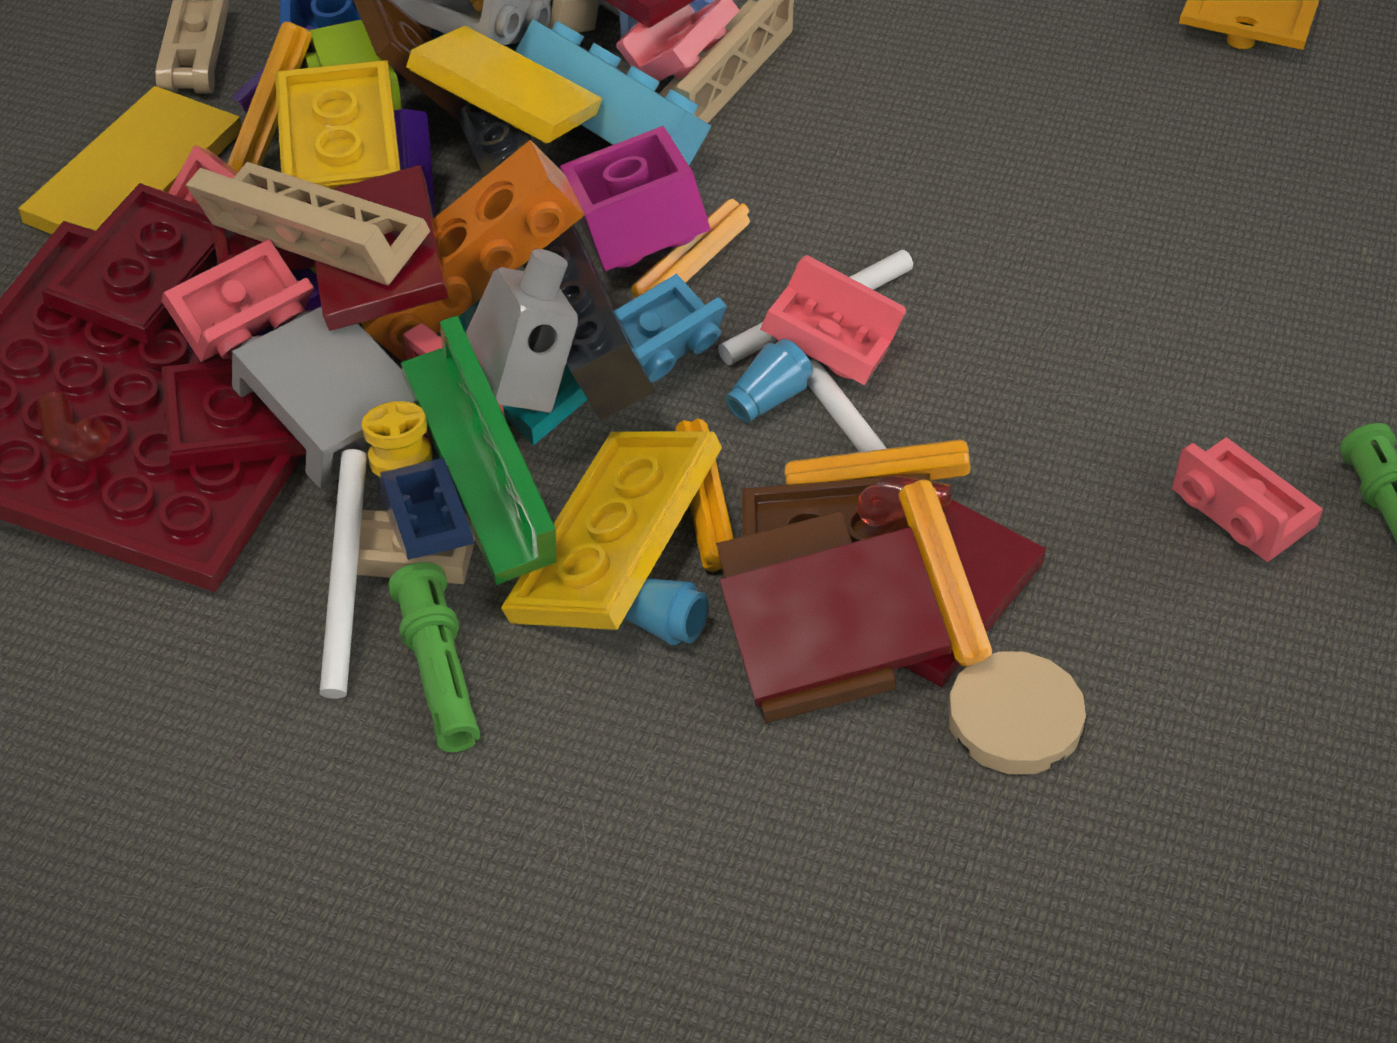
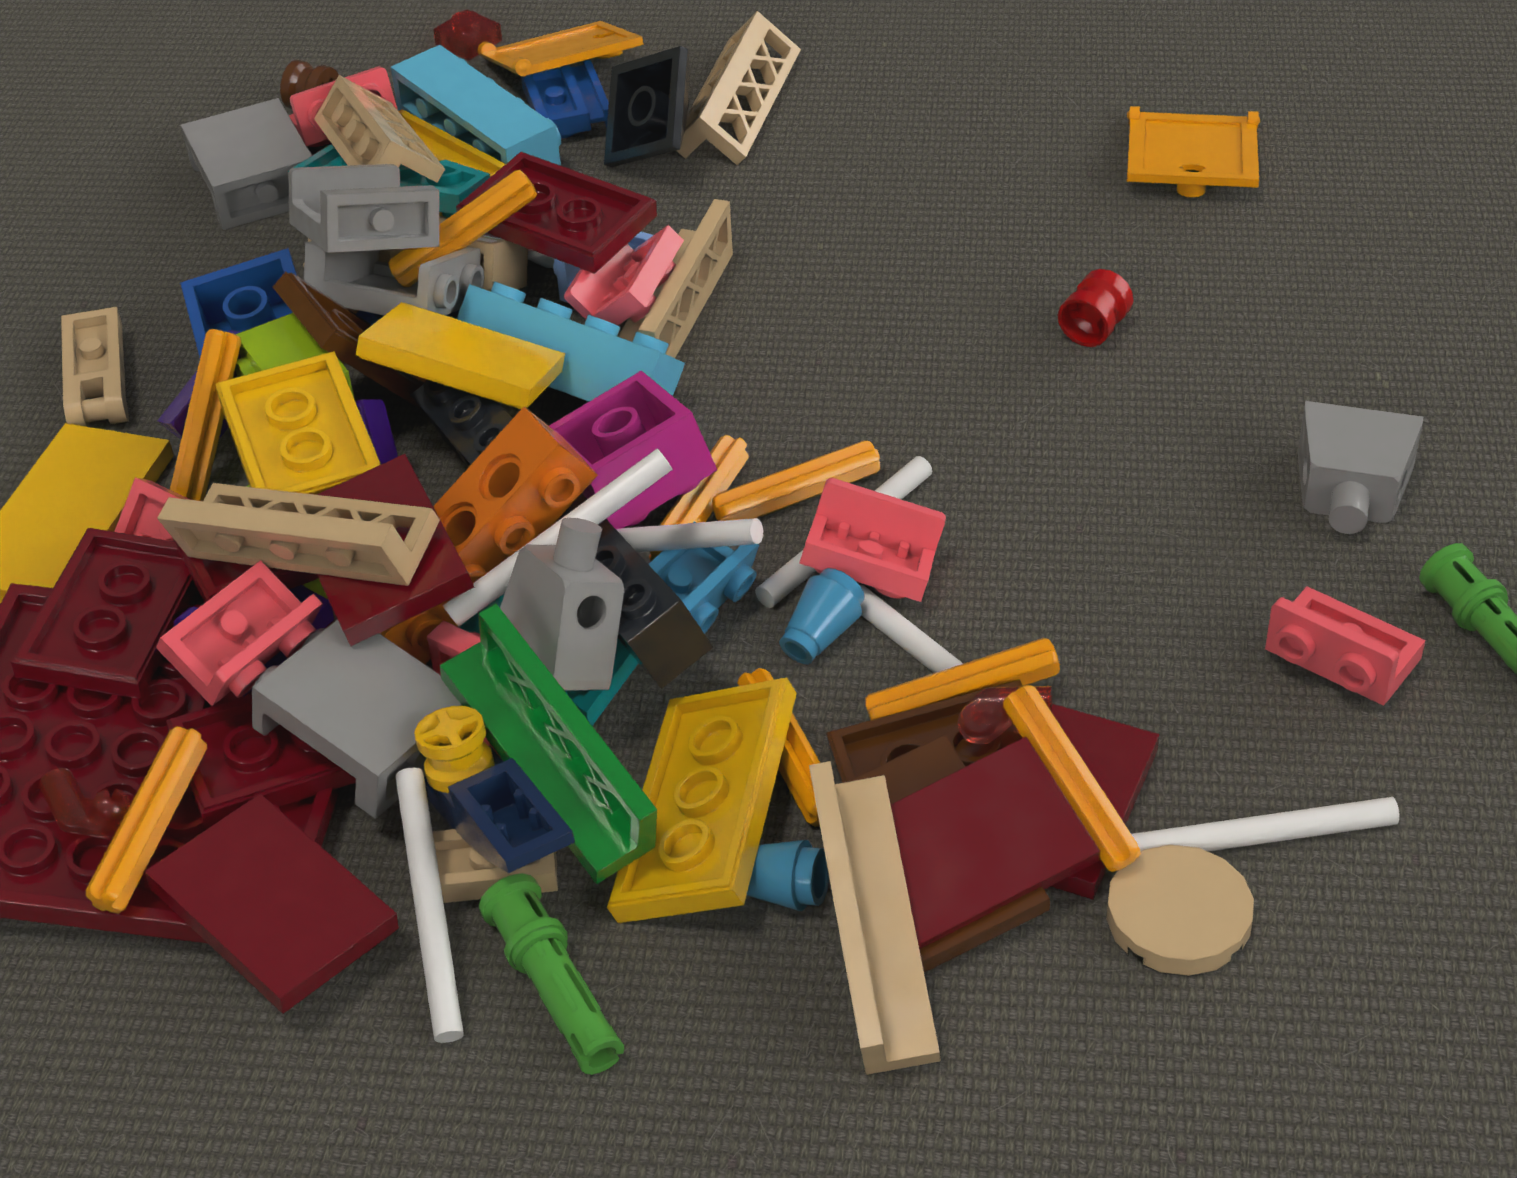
camera: 10 degrees left, 5 degrees down
none -> light orange axle [86,726,207,913]
none -> dark red tile [144,793,399,1014]
none -> white bar [443,448,673,627]
none -> white bar [616,518,763,552]
none -> light orange axle [712,440,880,521]
none -> tan fence [809,761,941,1075]
none -> red wheel [1057,269,1134,347]
none -> white bar [1132,797,1399,852]
none -> light grey torso [1297,401,1423,534]

